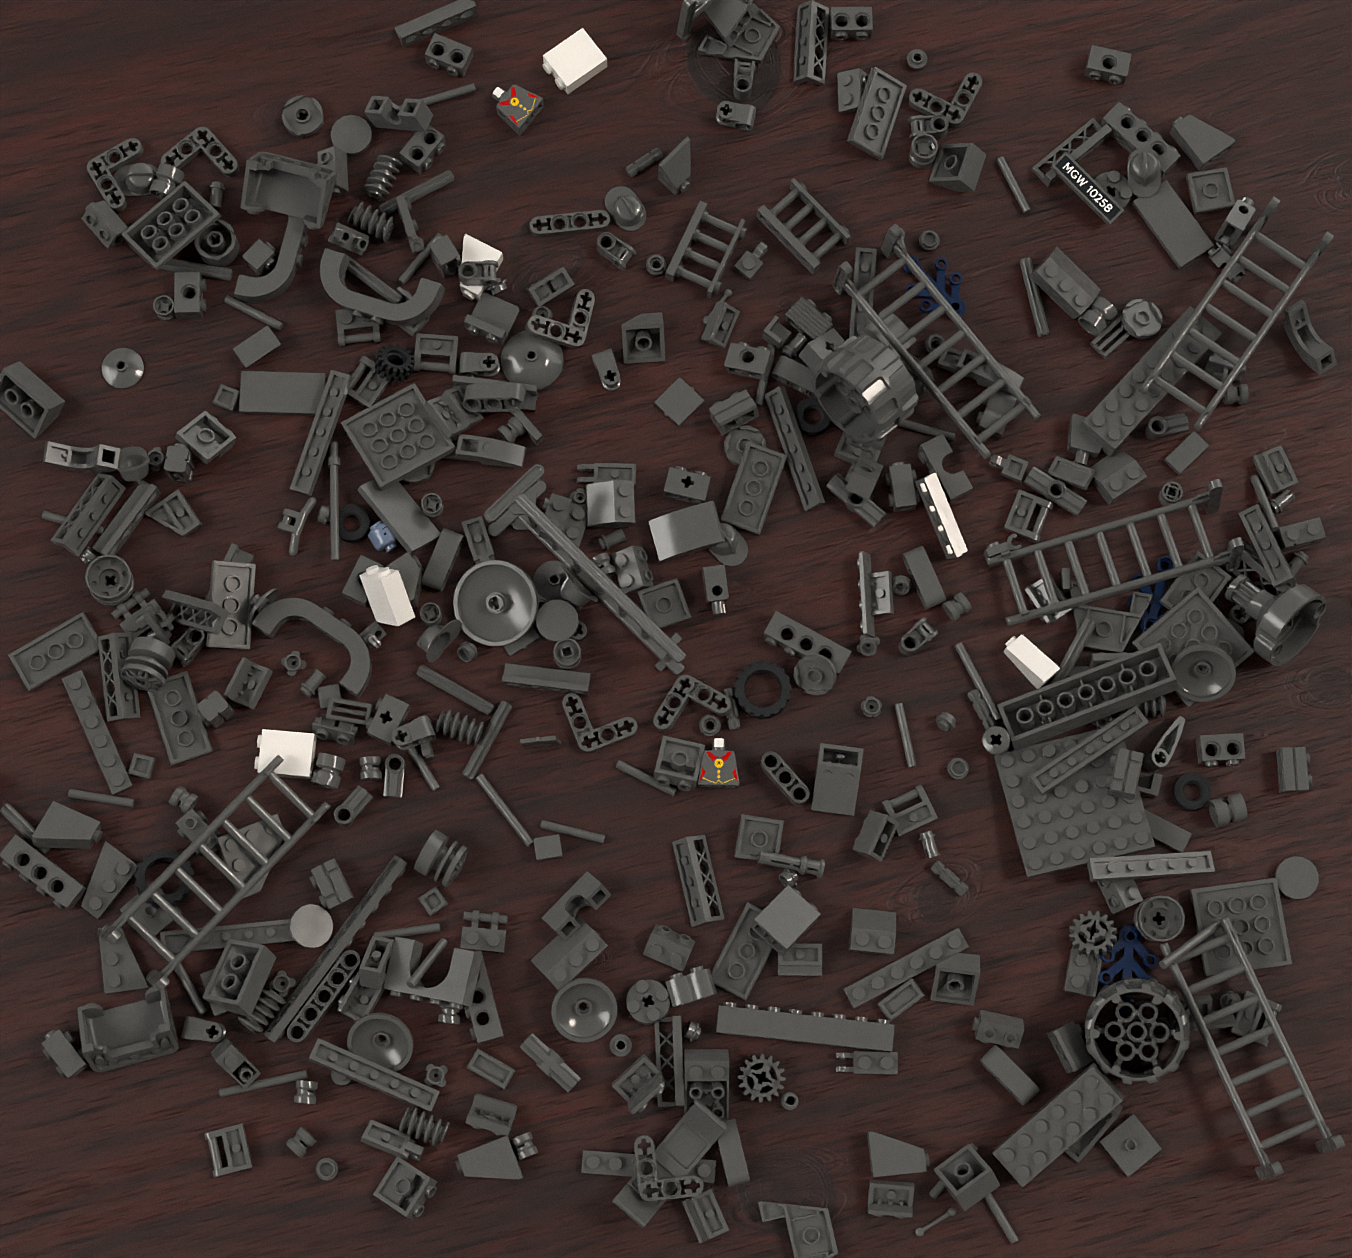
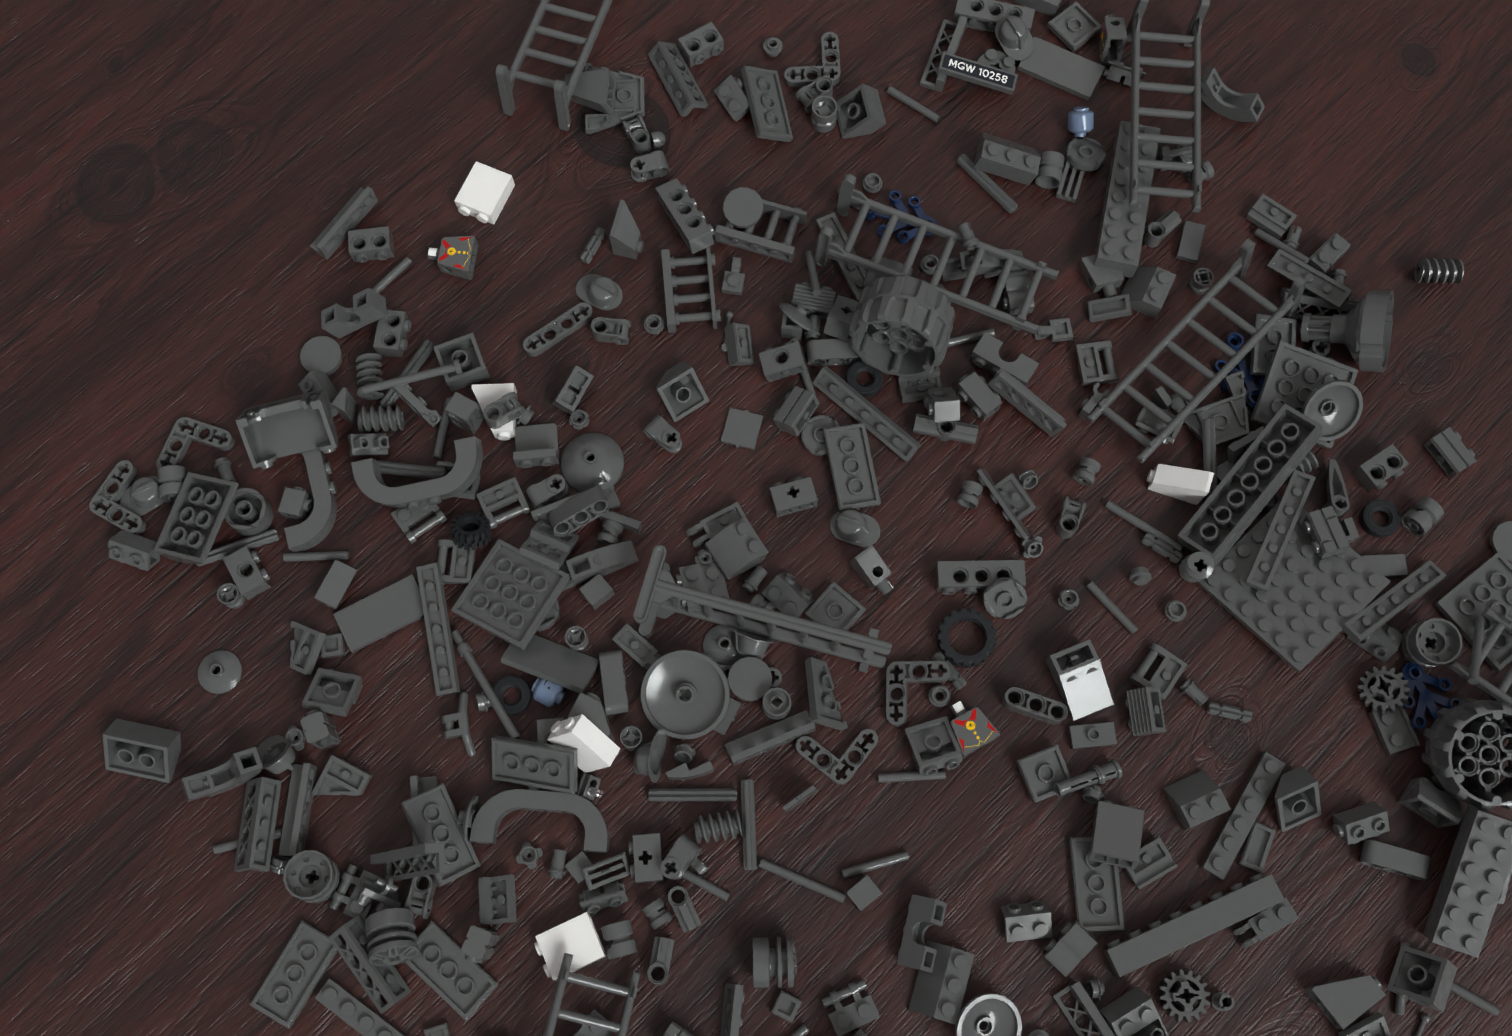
camera: 25 degrees left, 5 degrees down
dark grey plate [282,95,324,138] -> none
dark grey beam [525,289,595,348] -> none
dark grey plate [626,980,671,1025] -> none
dark grey slope [648,501,725,562] -> none
dark grey fence [672,835,725,927] -> none
dark grey beam [902,546,946,609] -> none
dark grey piece [1023,467,1087,517] -> none
none -> dark grey wing [290,621,326,675]
none -> dark grey slope [332,387,357,425]
none -> dark grey bar [360,359,463,394]
none -> dark grey brick [433,332,491,392]
none -> dark grey tile [491,735,577,794]
none -> dark grey panel [579,574,615,610]
none -> dark grey hinge [650,131,665,148]
none -> dark grey brick [655,178,715,254]
none -> dark grey slope [666,761,714,780]
none -> dark grey tile [723,187,764,228]
none -> dark grey dish [779,302,813,331]
none -> dark grey bar [805,250,821,296]
none -> dark grey wing [805,657,848,731]
none -> dark grey wheel [957,480,983,509]
none -> dark grey pin [958,222,979,250]
none -> sand blue head [1067,107,1094,137]
none -> dark grey plate [1068,722,1117,749]

